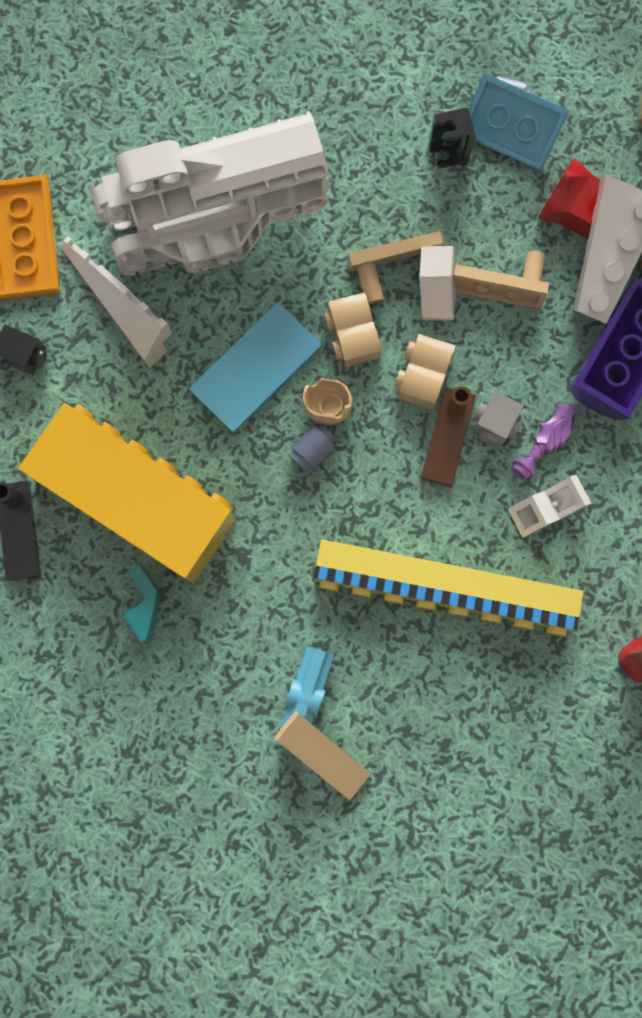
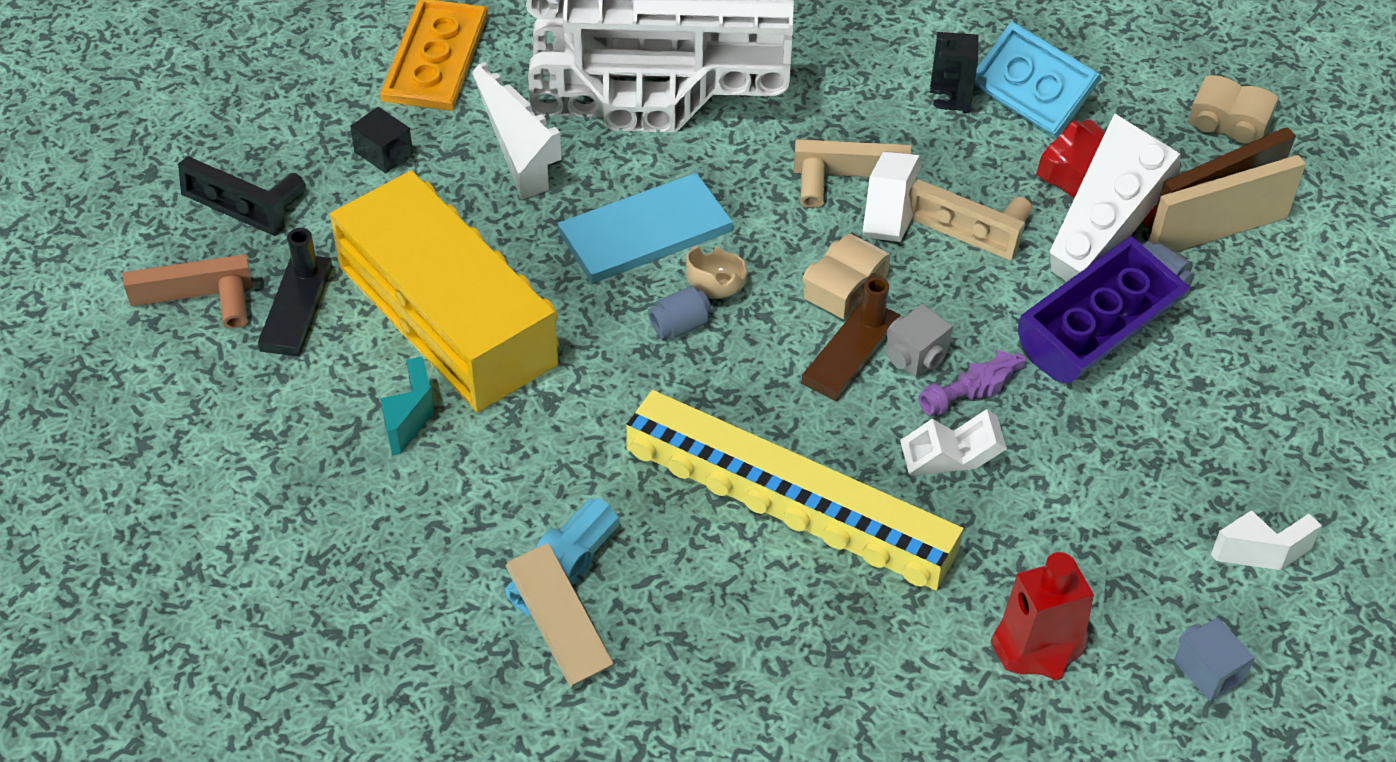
camera: 15 degrees right, 30 degrees down
tan brick [324,293,382,368] -> none

